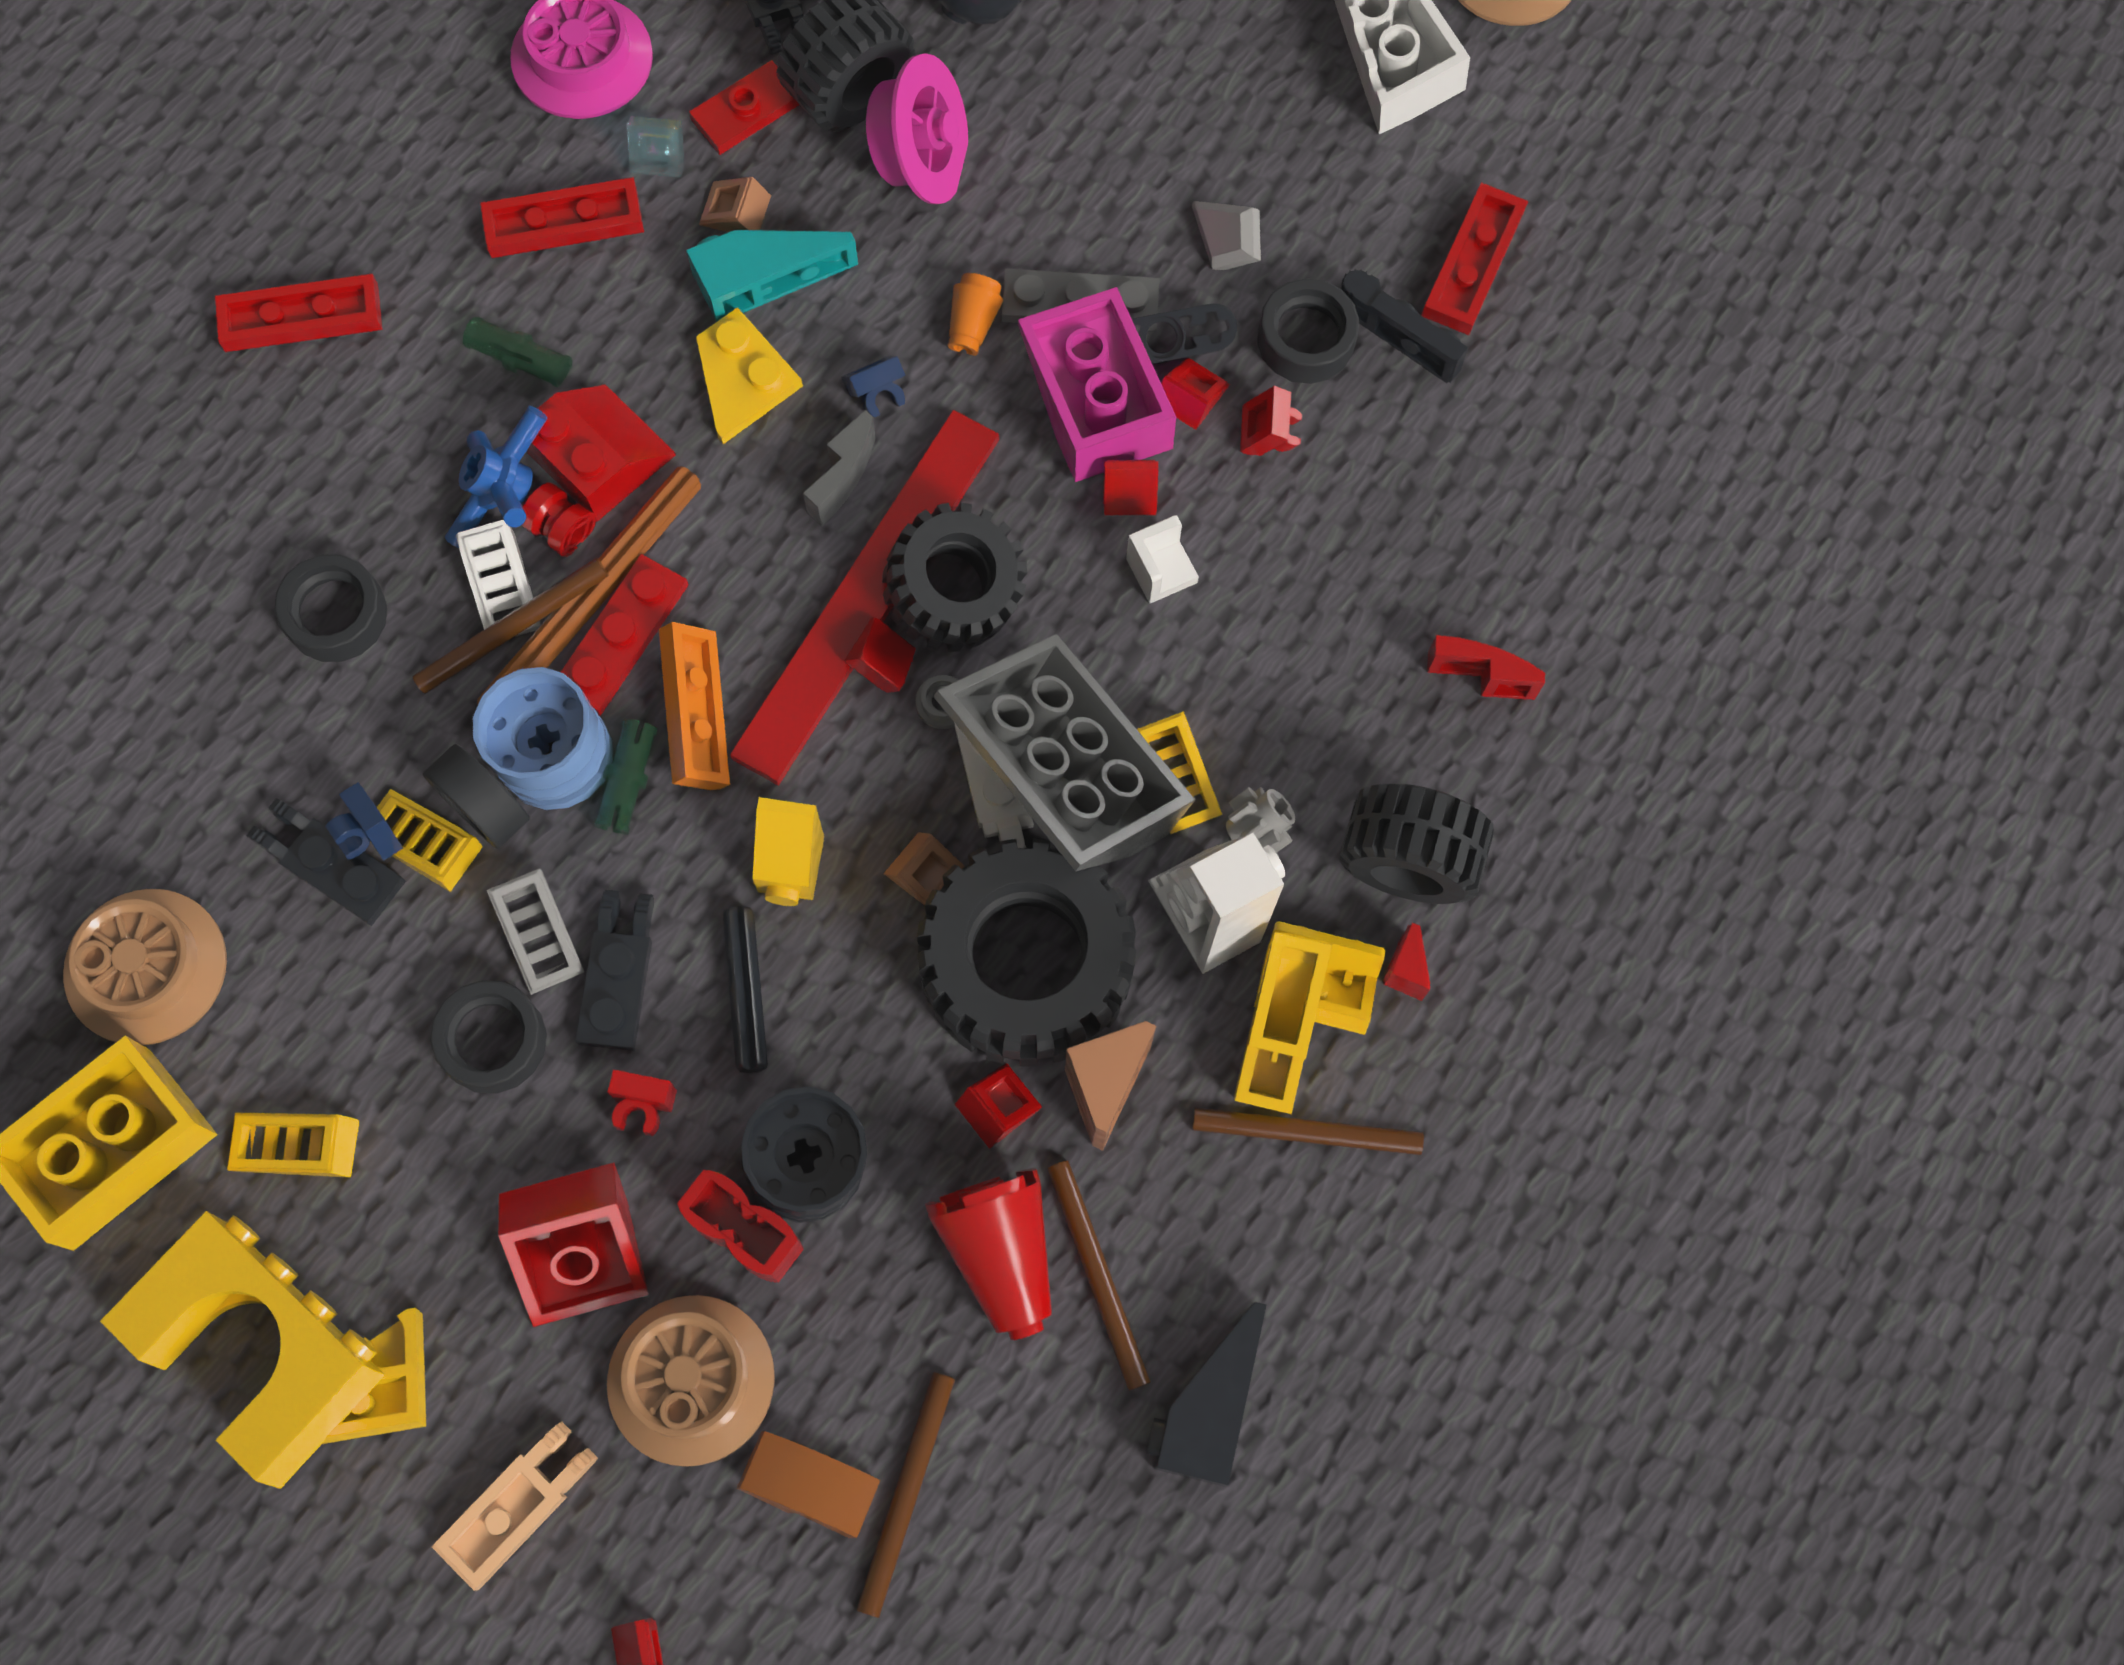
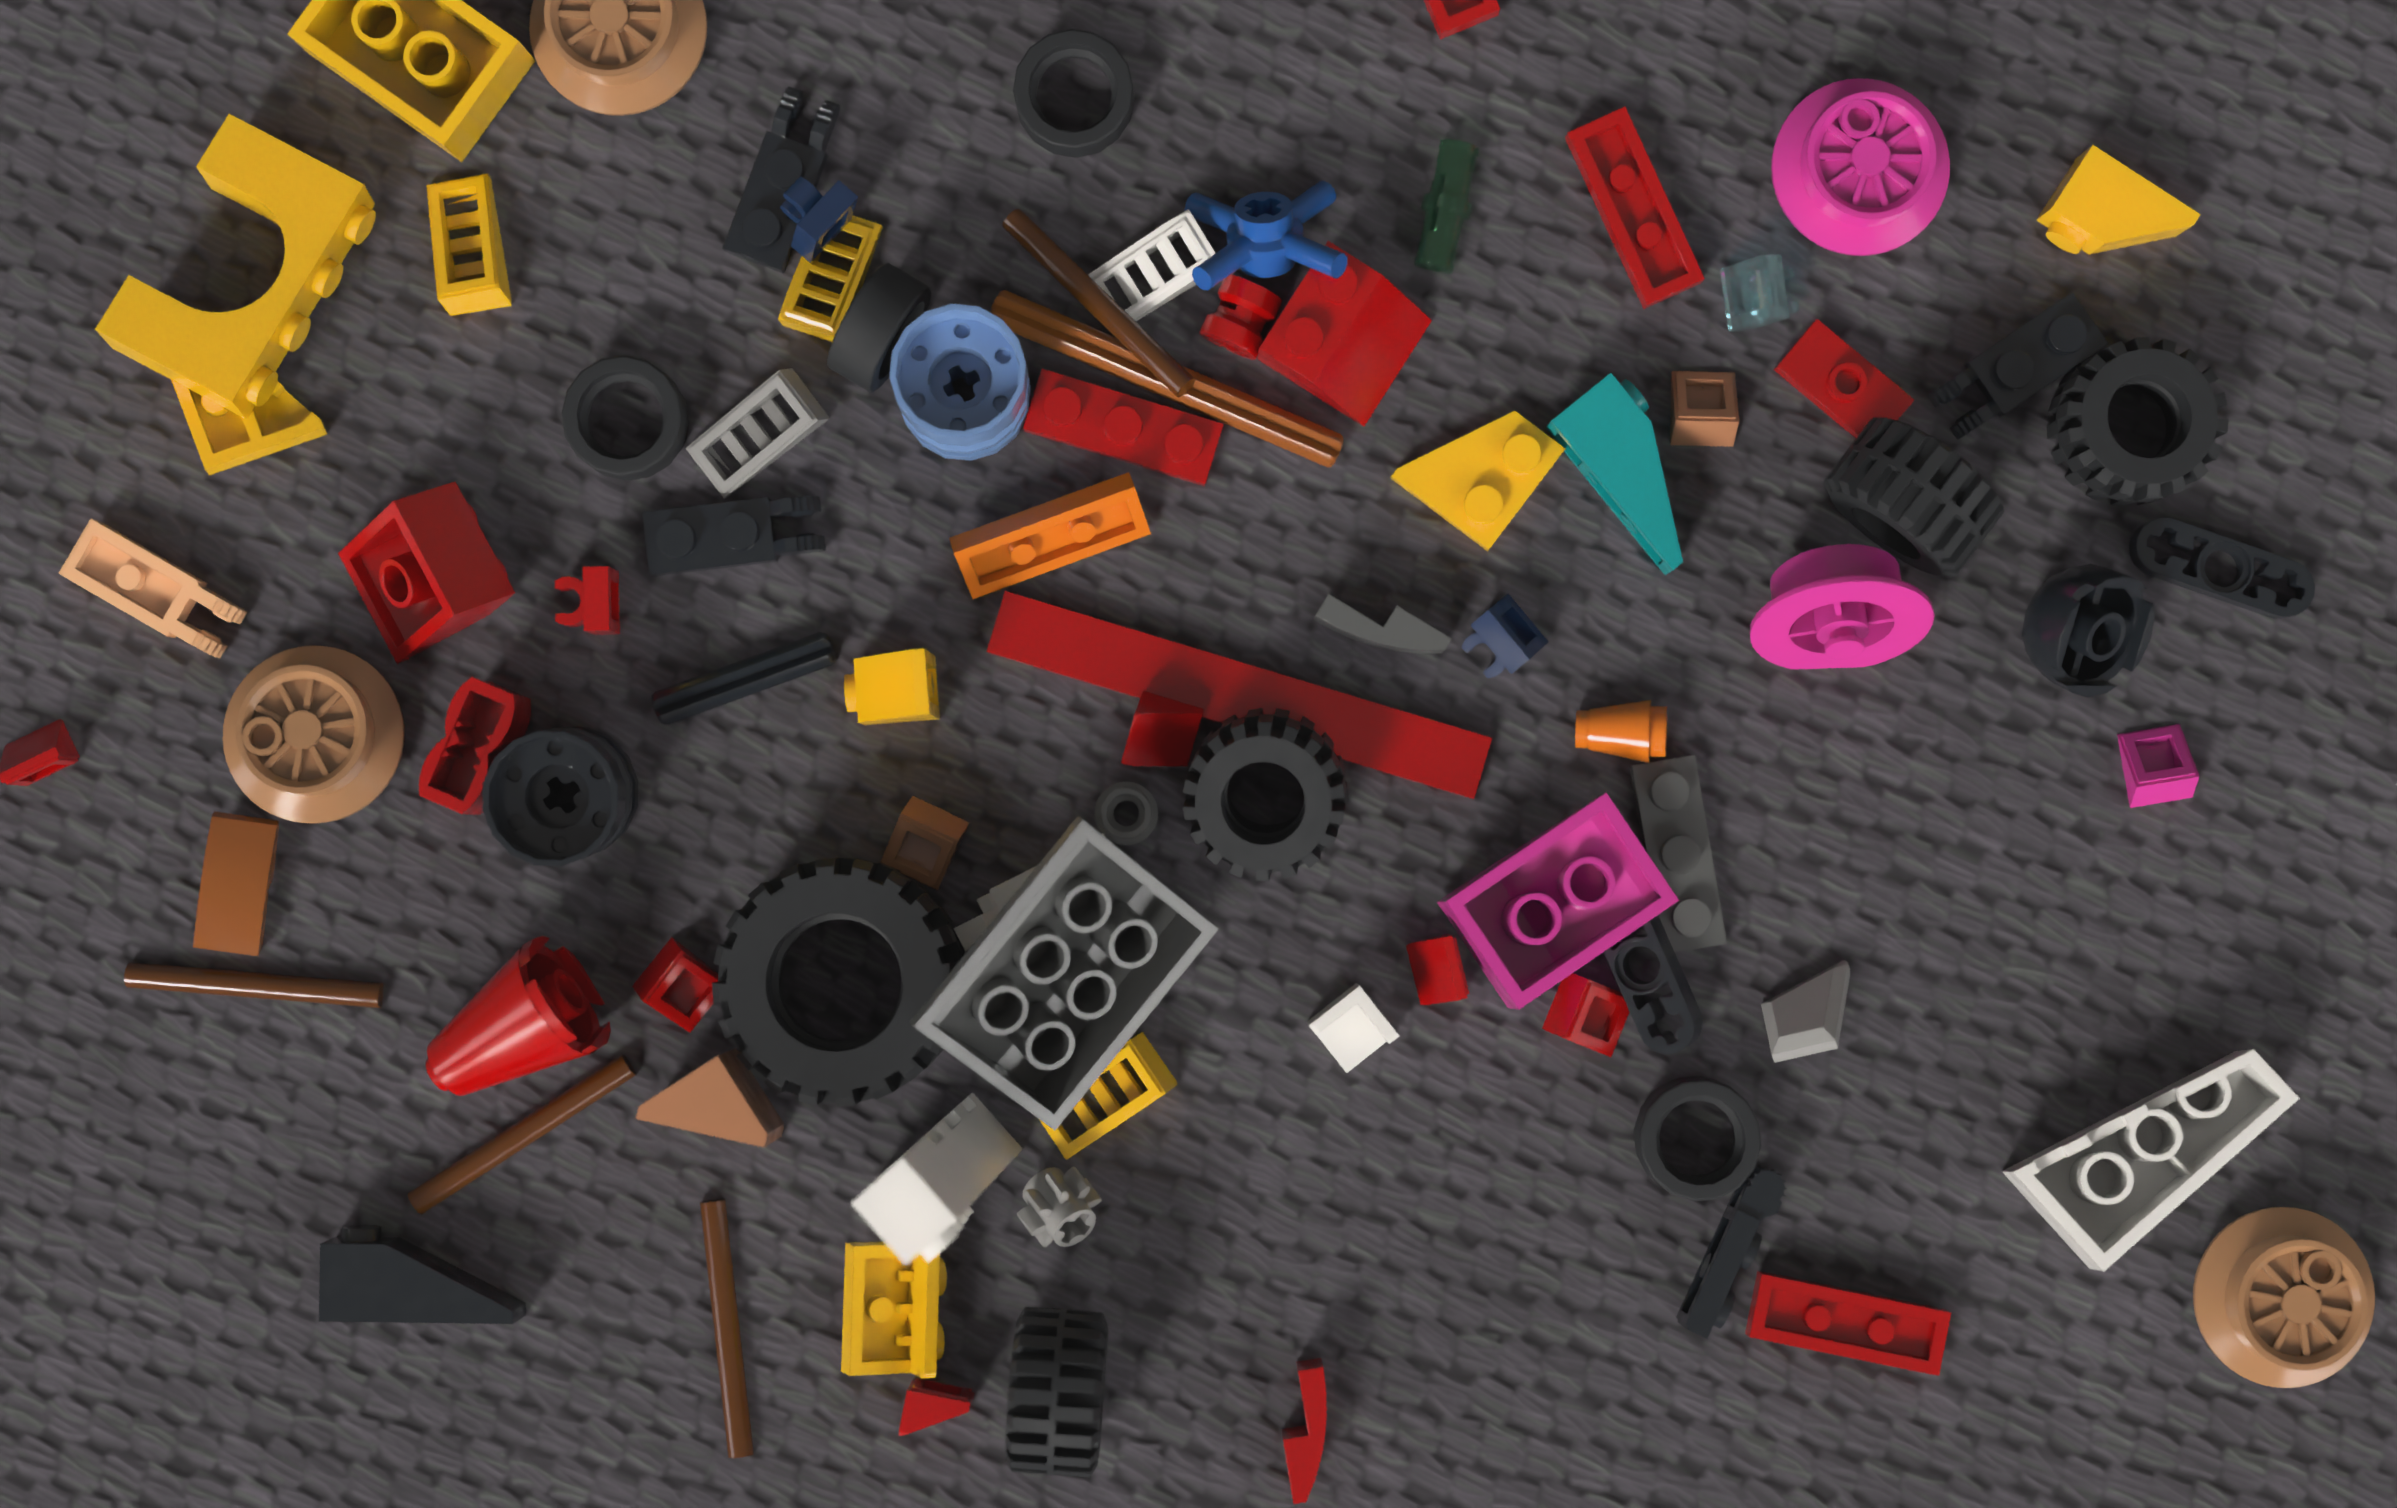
camera: 85 degrees right, 15 degrees up
clear green pin [593,719,658,835] -> none
yellow slope [1234,932,1332,1114] -> none
red tile [1240,386,1302,456] -> none

